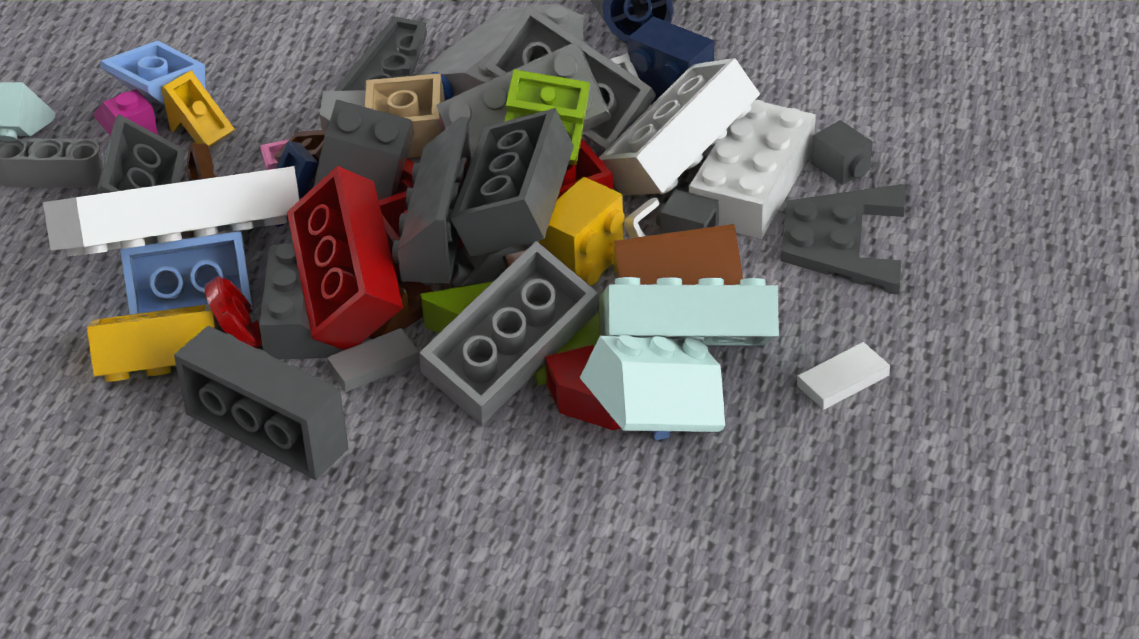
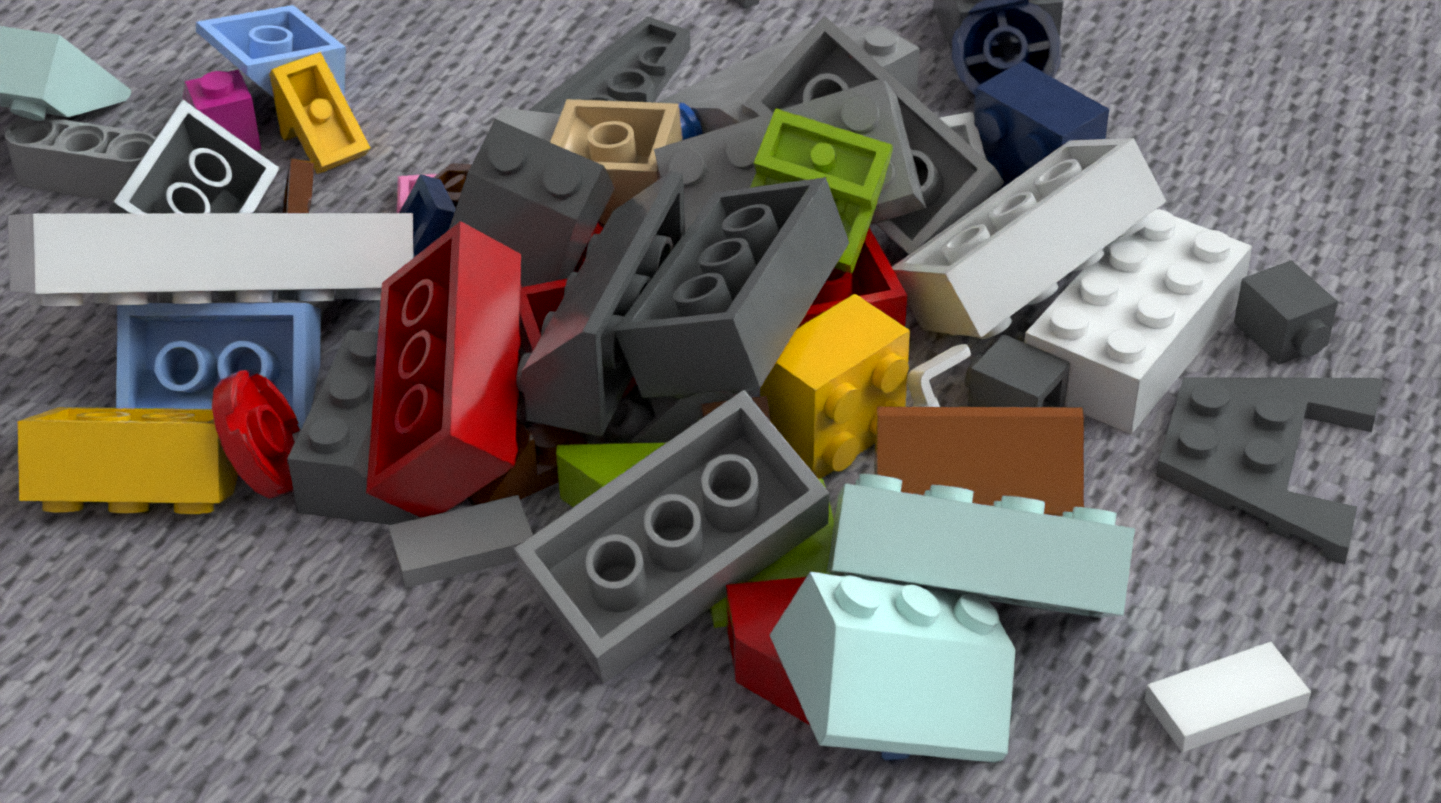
camera: 10 degrees right, 0 degrees up
dark grey brick [174,326,349,480] -> none

